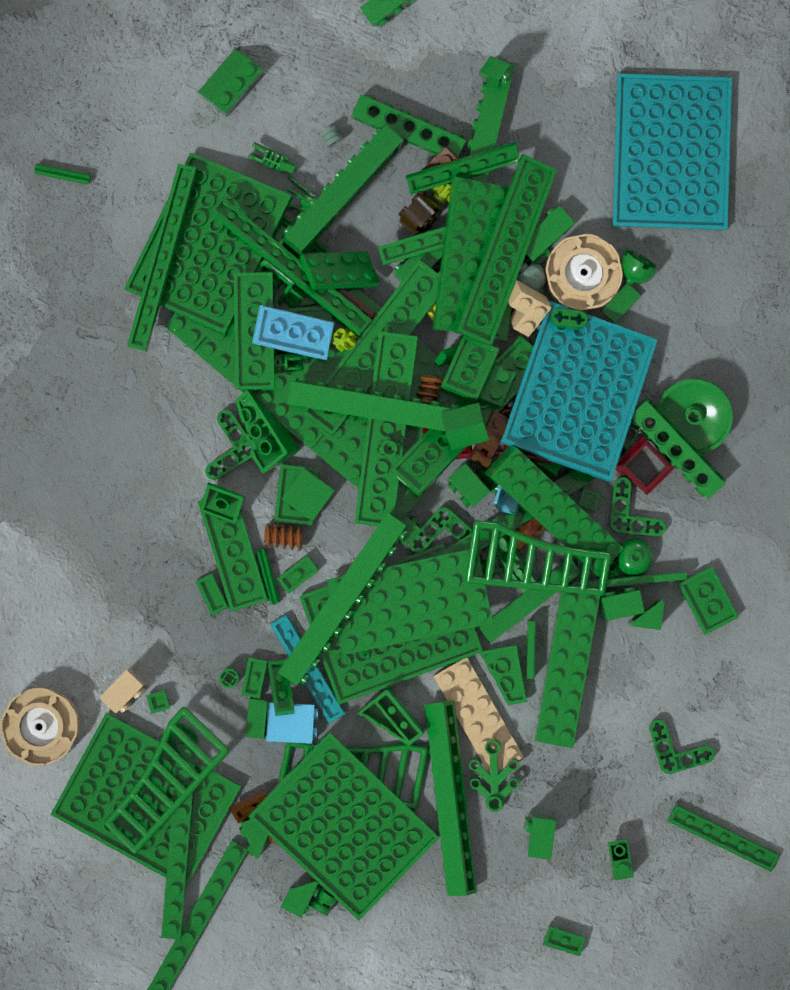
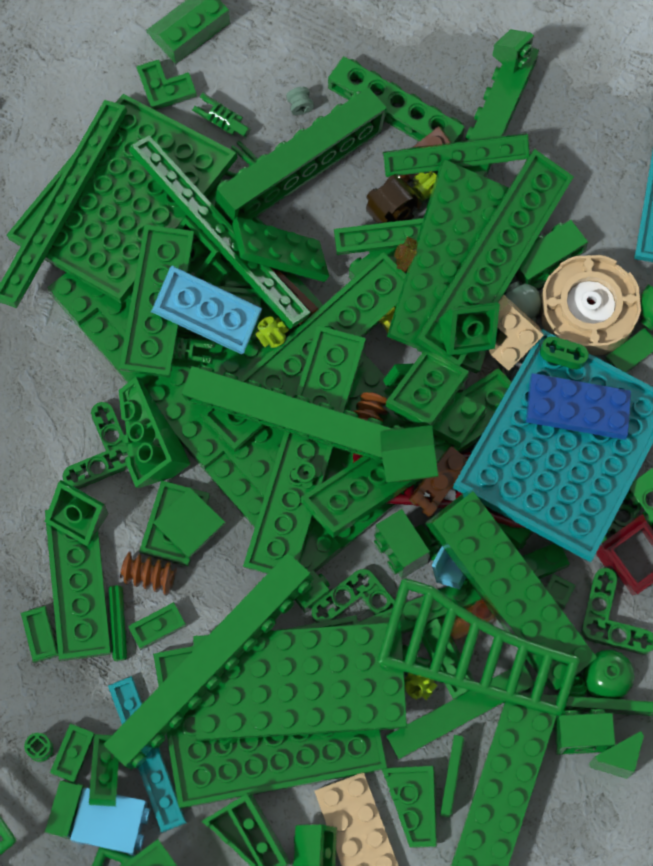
camera: 15 degrees right, 15 degrees down
none -> green plate [136,59,197,110]
none -> clear orange plate [394,237,417,272]
none -> lime gear [404,673,437,700]
none -> green slope [439,302,500,355]
none -> blue plate [526,373,631,440]

